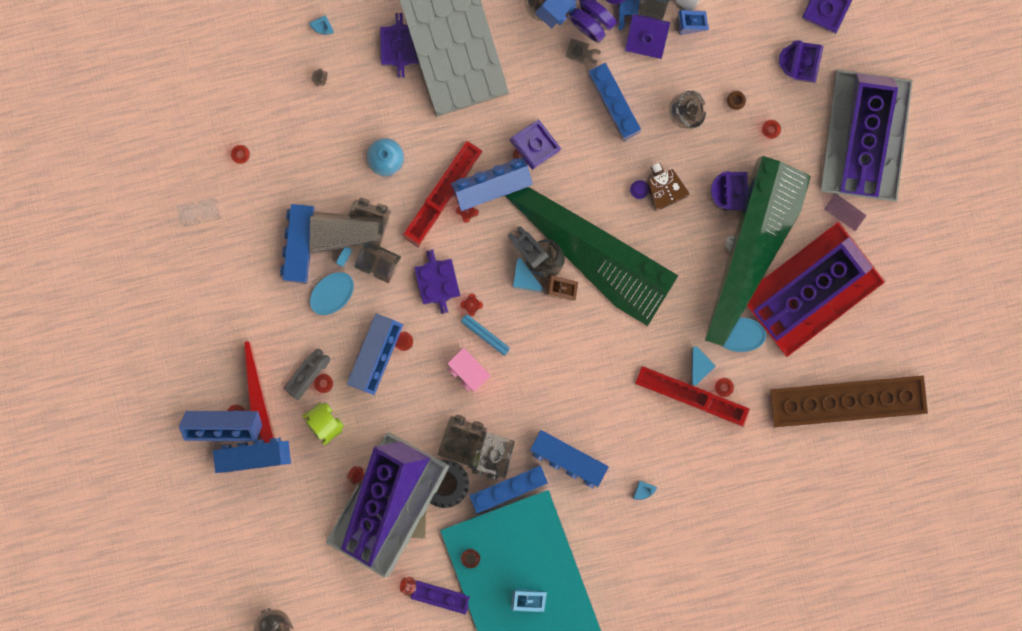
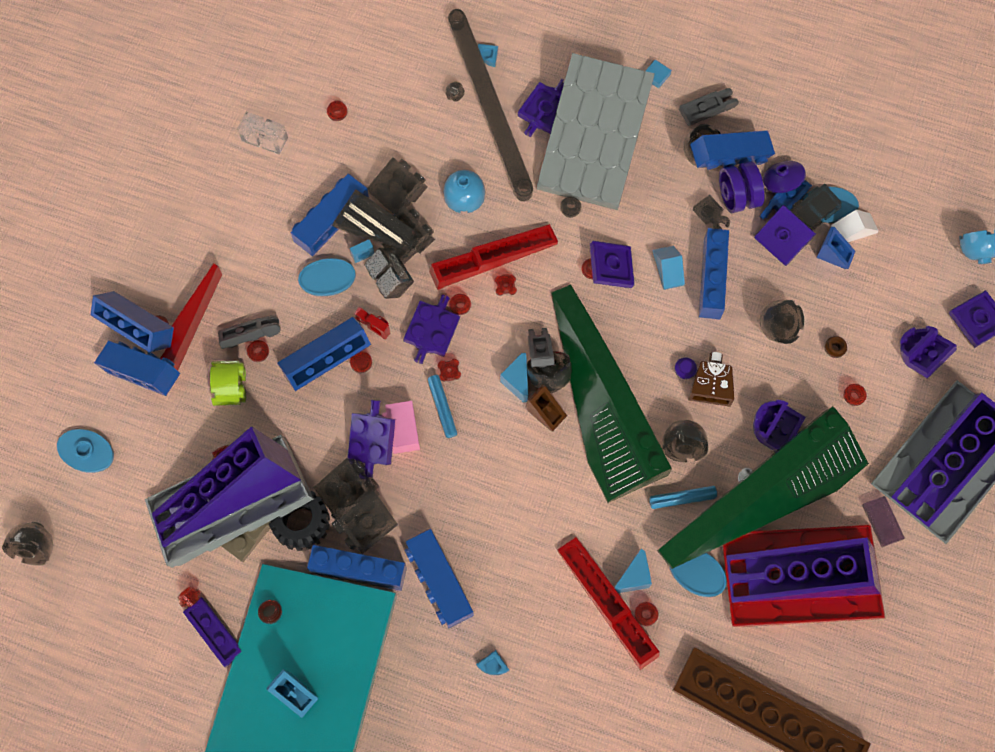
camera: 30 degrees right, 15 degrees down
brick [451,157,533,211] -> none
none -> dark azure piece [57,429,114,473]
none -> dark purple plate [348,400,396,478]
none -> red plate [354,307,390,340]
none -> clear smoke plate [367,157,428,217]
none -> clear smoke piece [448,9,533,201]
none -> clear red plate [449,293,471,315]
none -> clear smoke plate [560,197,582,218]
none -> dark azure axle [649,486,717,509]
none -> dark azure slope [653,246,685,290]
none -> clear smoke cylinder [663,420,708,462]

